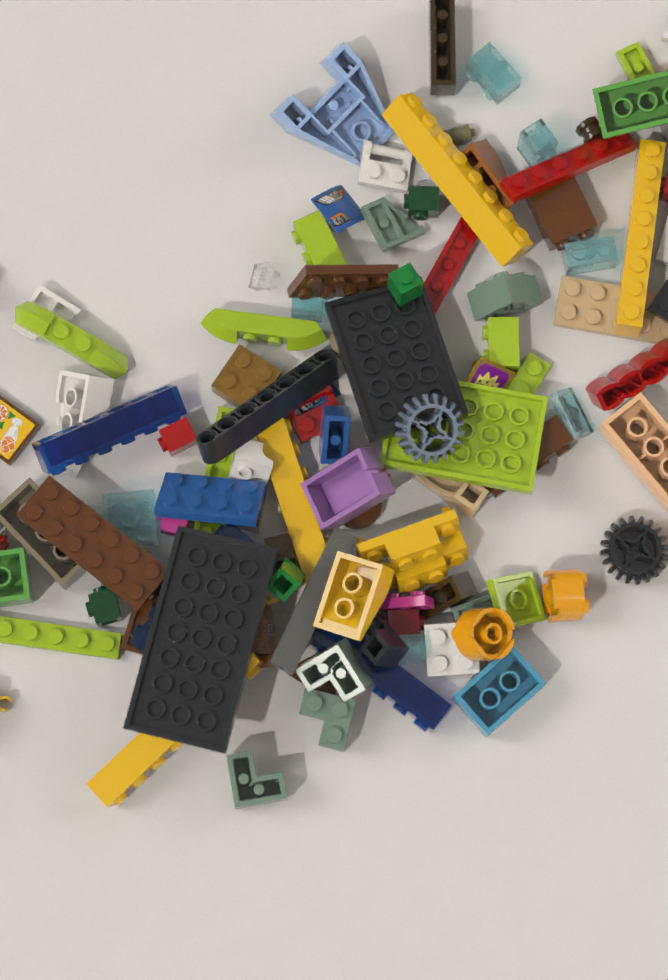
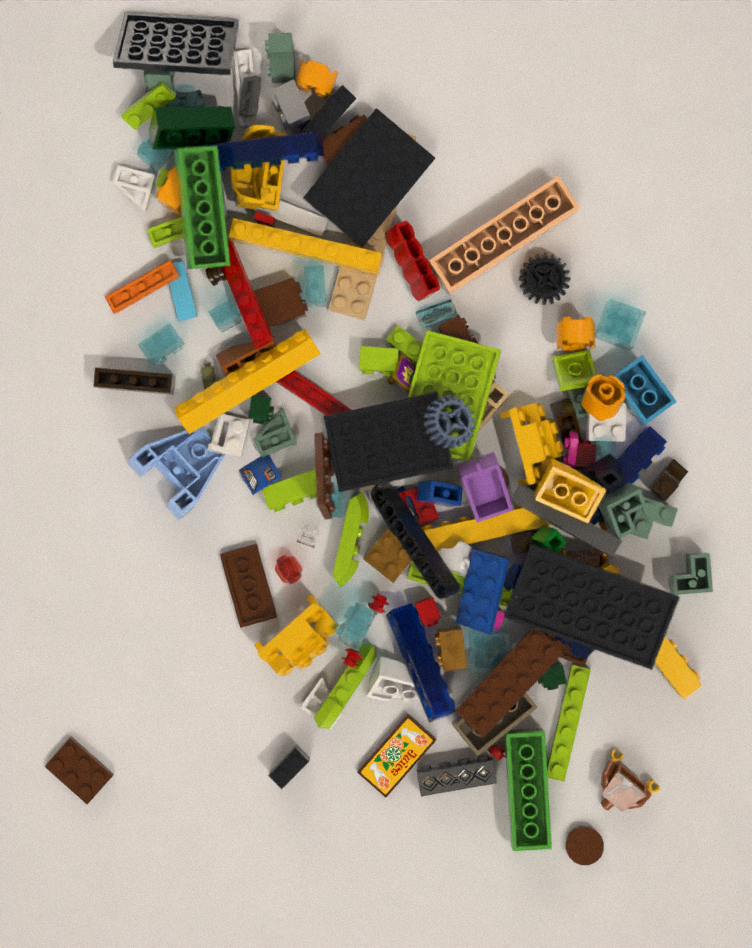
camera: 80 degrees left, 10 degrees up
green brick [387,262,424,307] -> none
sand green brick [467,271,543,321] -> none
none -> orange tile [105,260,181,314]
none -> medium azure tile [169,261,198,322]
none -> reddish brown tile [220,544,278,628]
none -> yellow piece [254,594,340,677]
none -> clear red head [274,555,303,584]
none -> clear light blue brick [336,594,389,668]
none -> pearl gold brick [434,626,467,671]
none -> clear light blue brick [595,299,646,350]
none -> dark brown arch [648,459,689,500]

